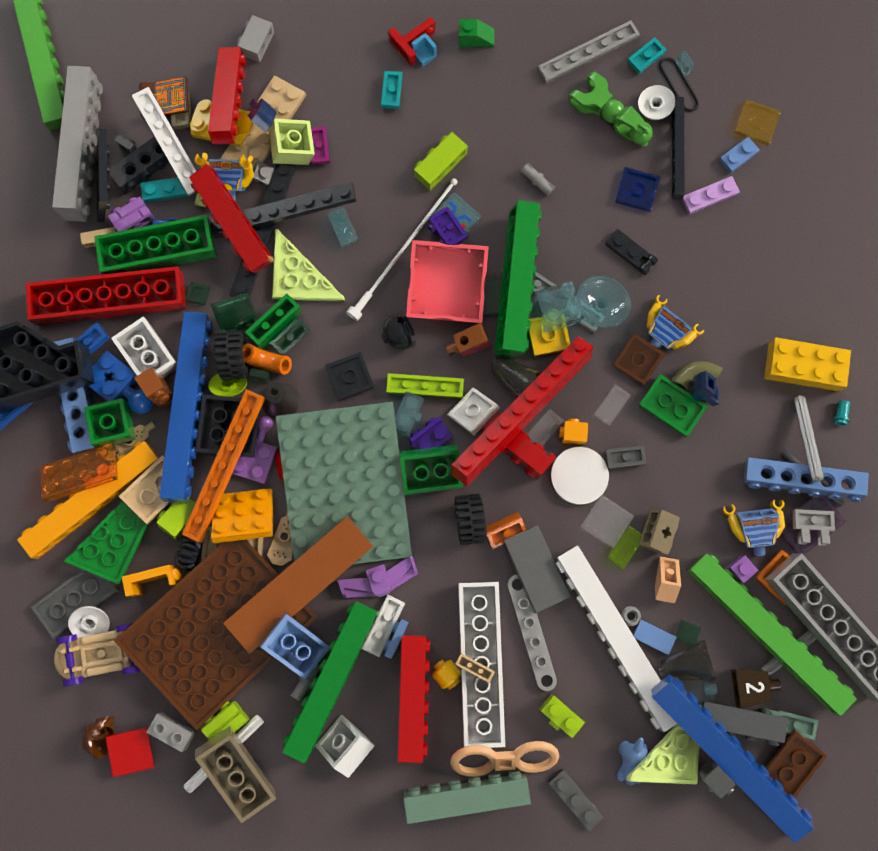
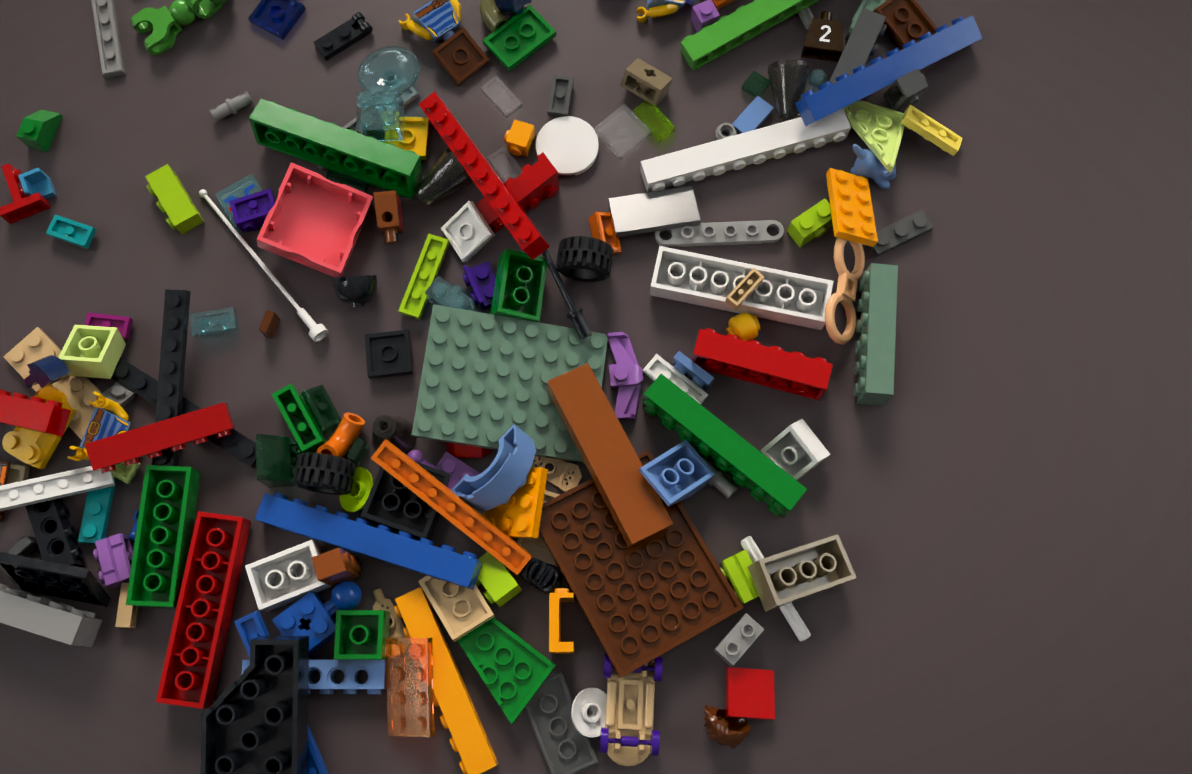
camera: 70 degrees left, 5 degrees down
clear green tile [186,282,210,306] -> none
yellowish green tile [272,229,345,302] -> none
light nougat slope [655,556,681,603] -> none
none -> reddish brown tile [259,310,280,339]
none -> medium blue brick [451,424,536,511]
none -> black piece [542,250,592,340]
none -> light orange plate [826,168,878,247]
none -> light yellow plate [901,105,963,156]

